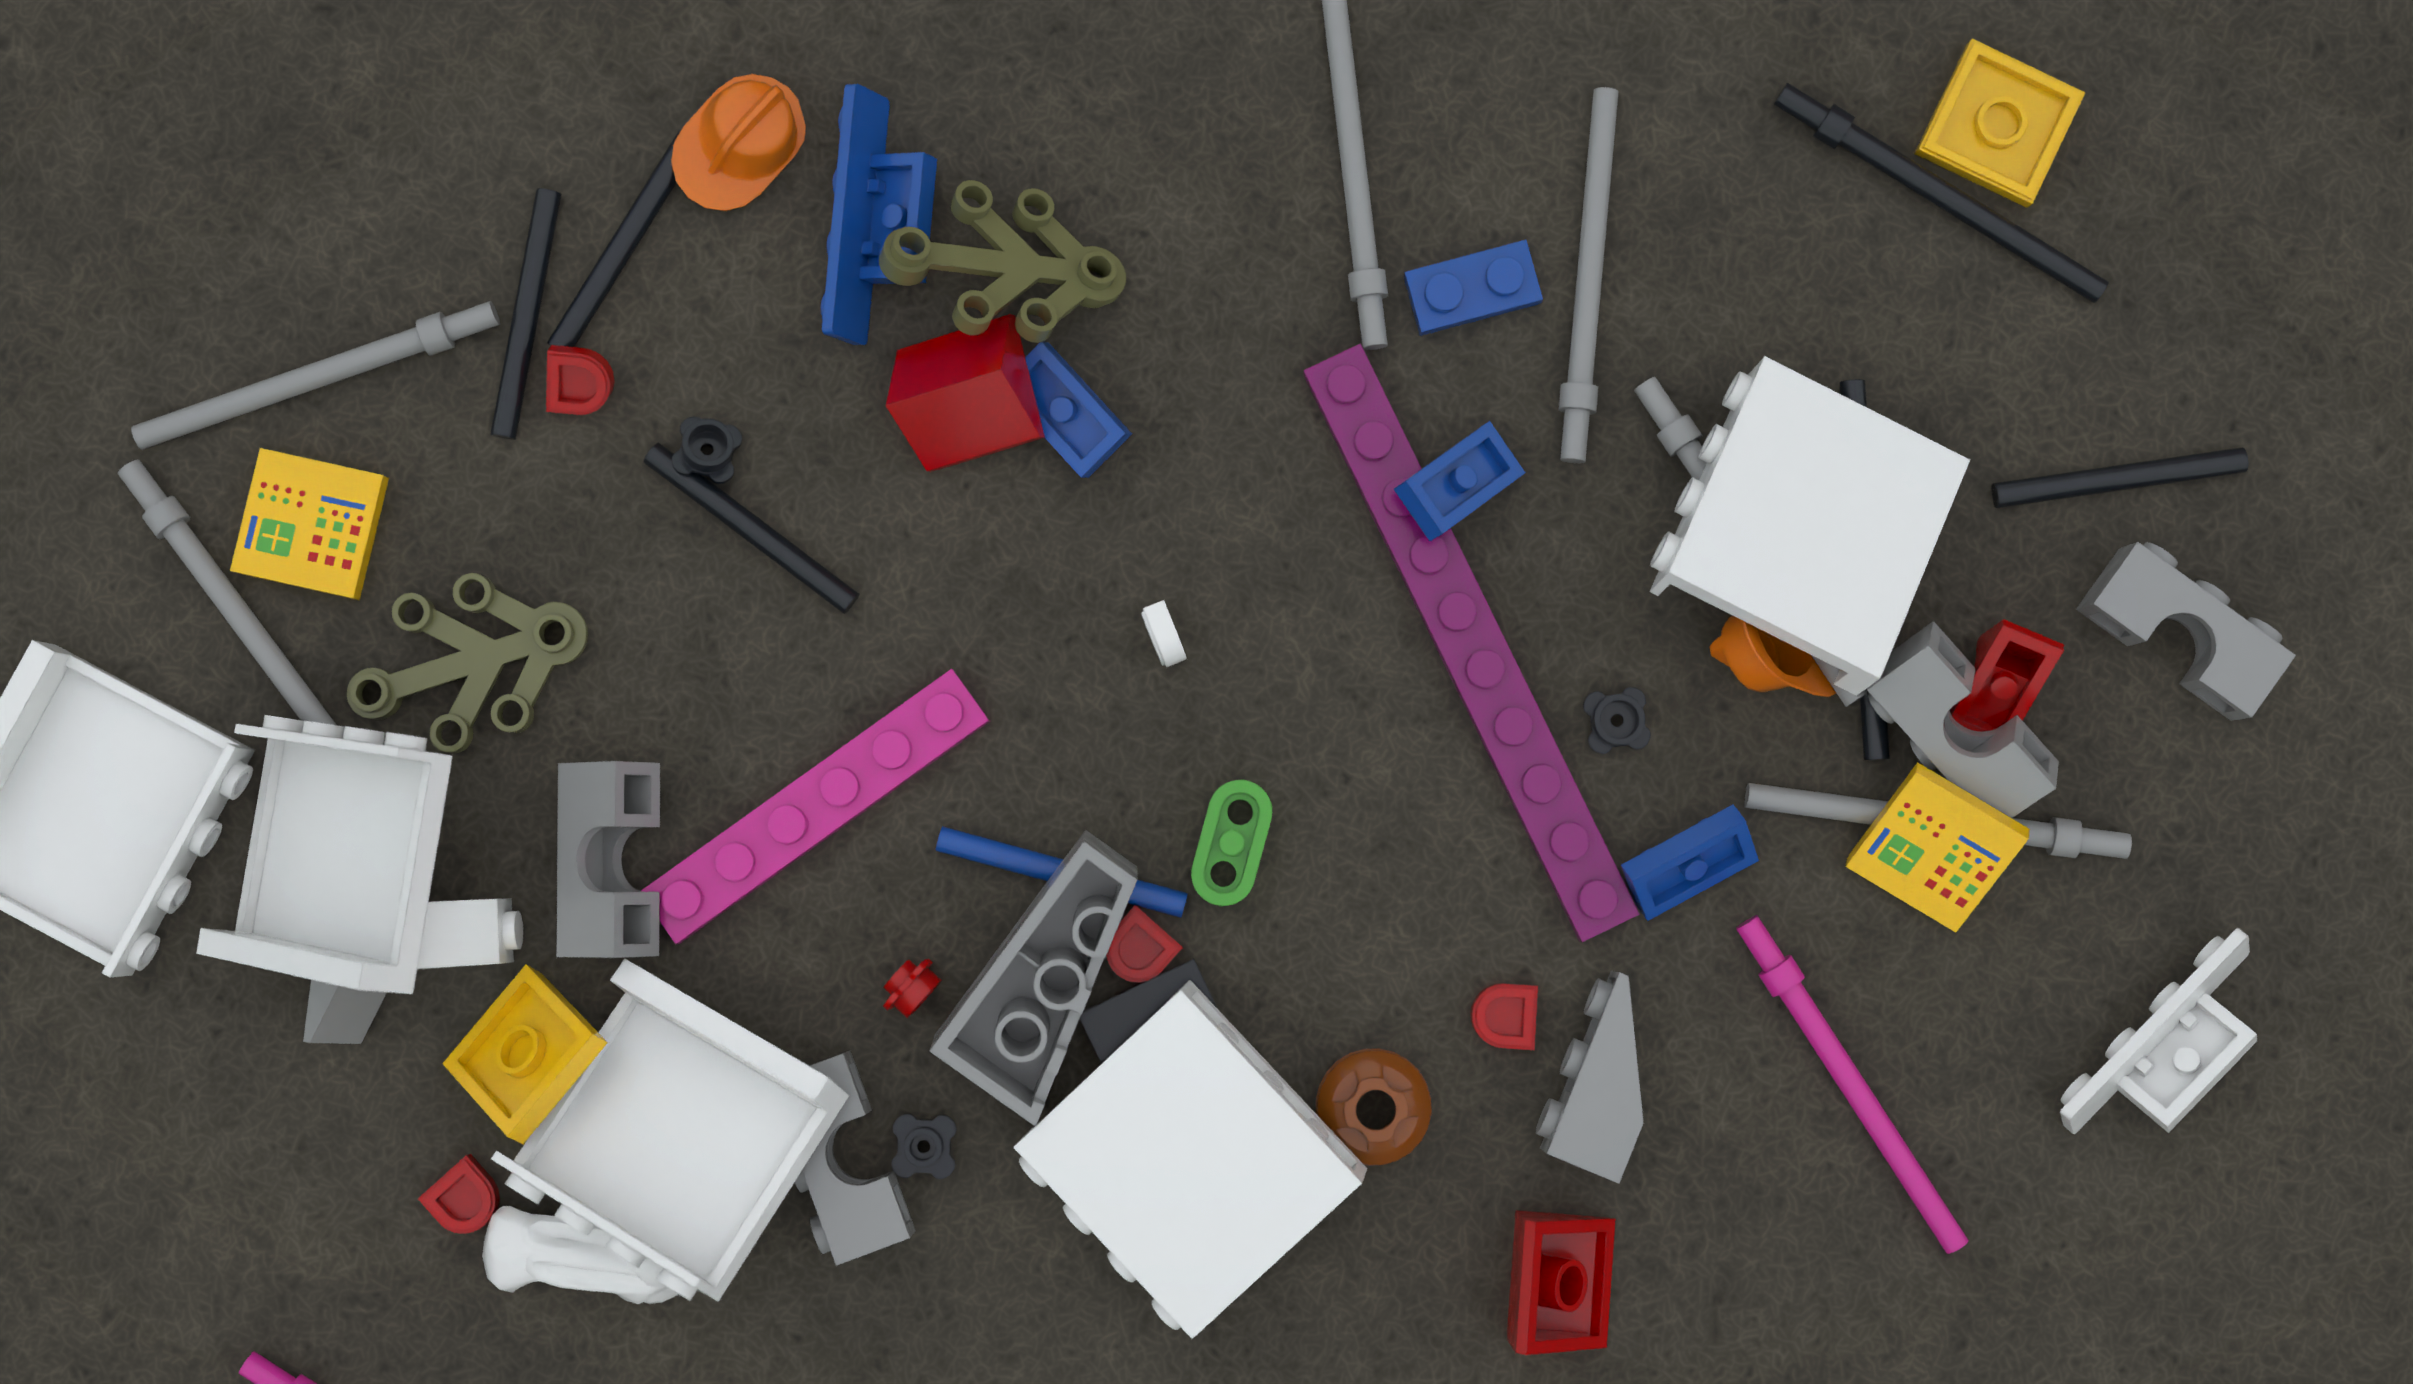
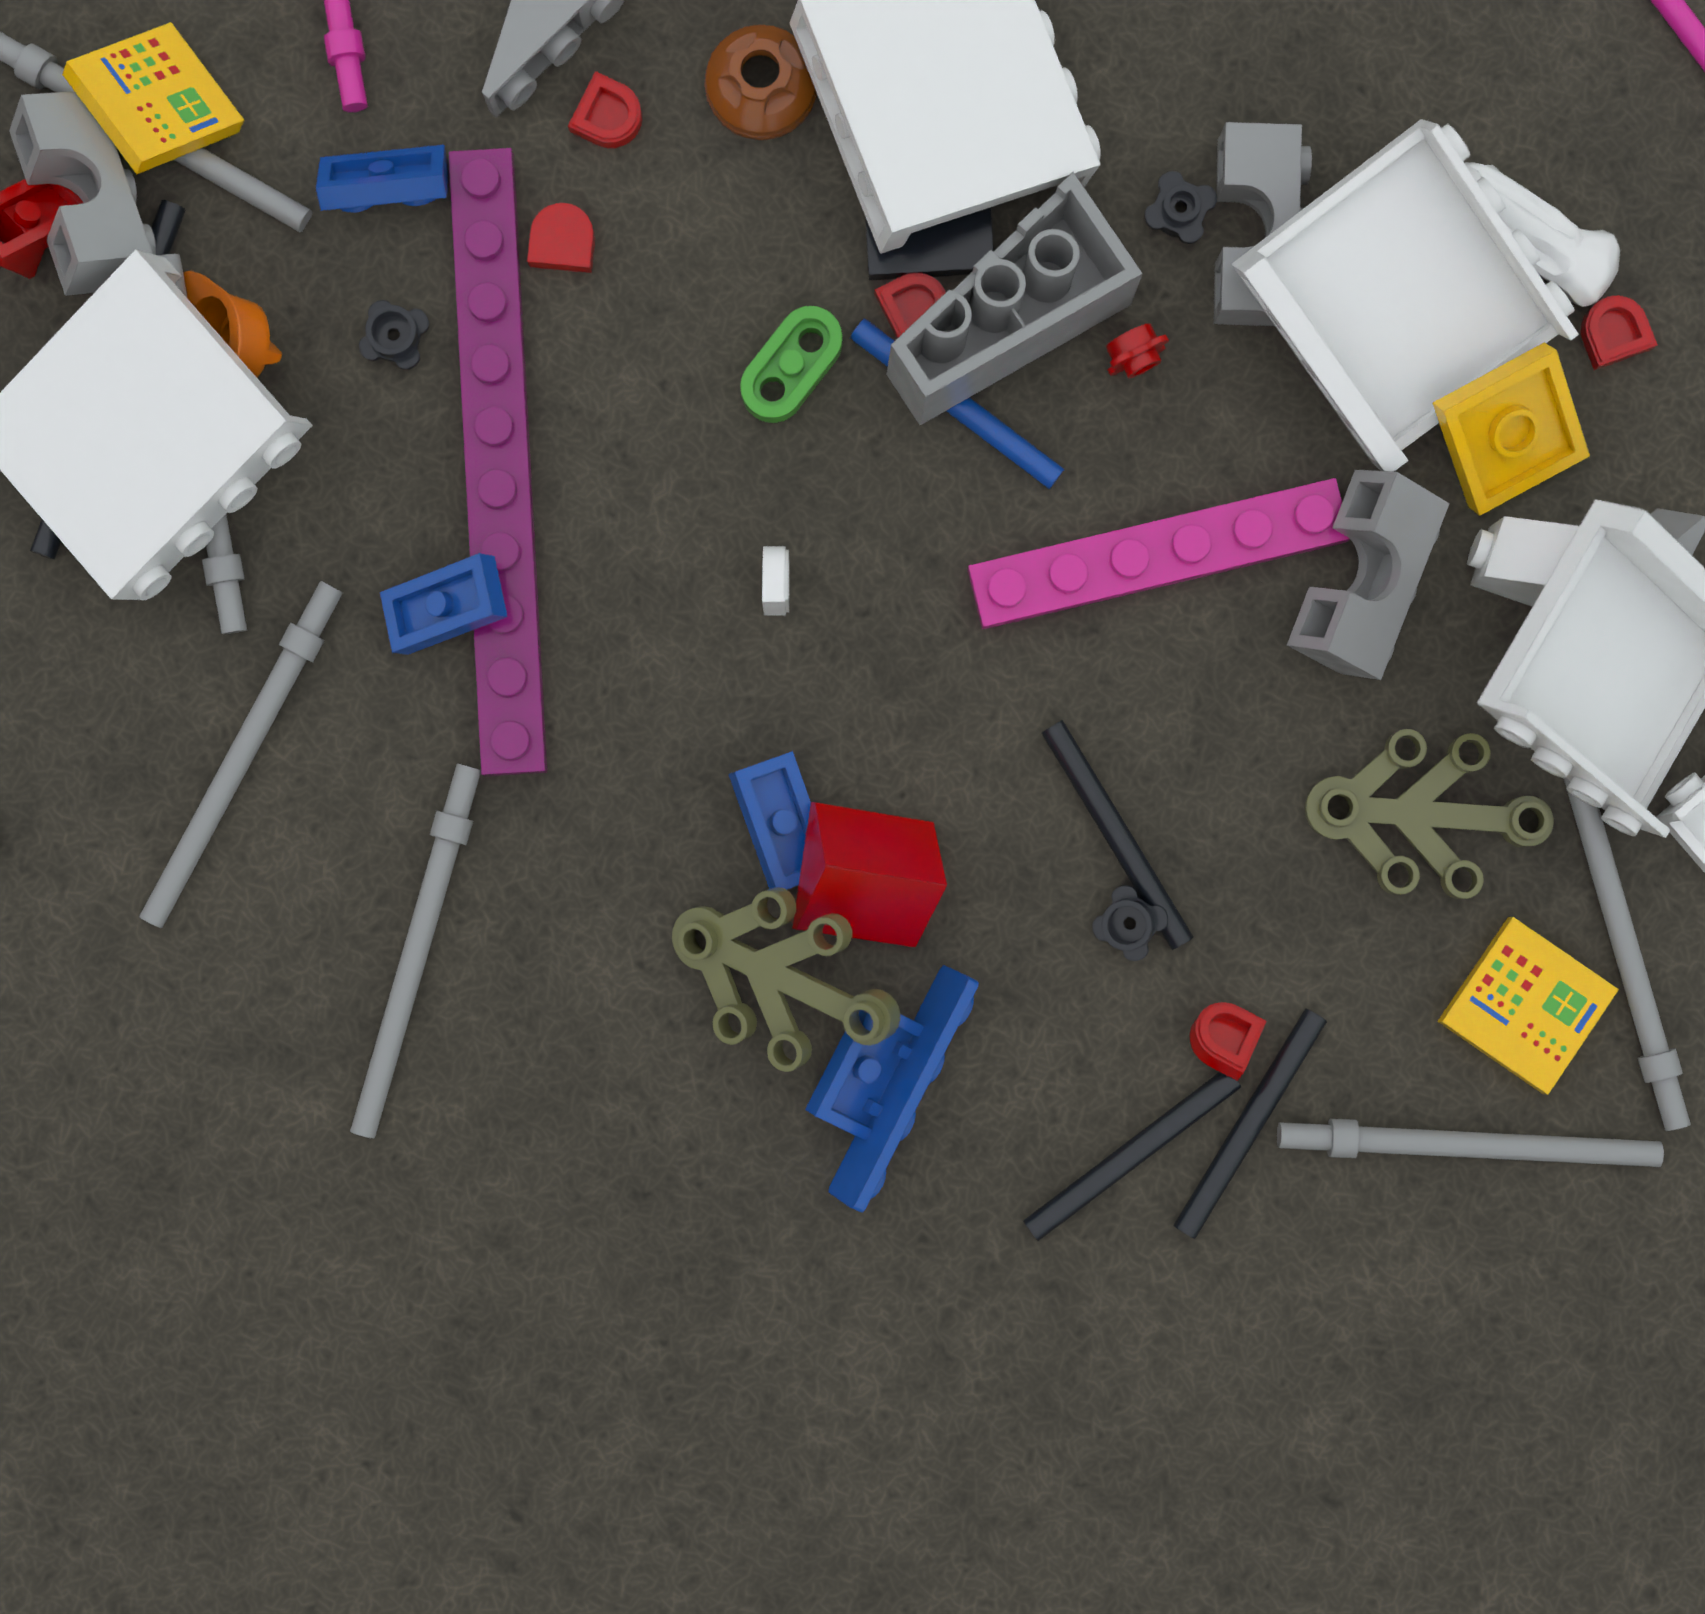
camera: 160 degrees left, 0 degrees up
orange piece [671,74,806,211] -> none
blue plate [1403,240,1543,336] -> none
none -> red tile [527,203,595,273]

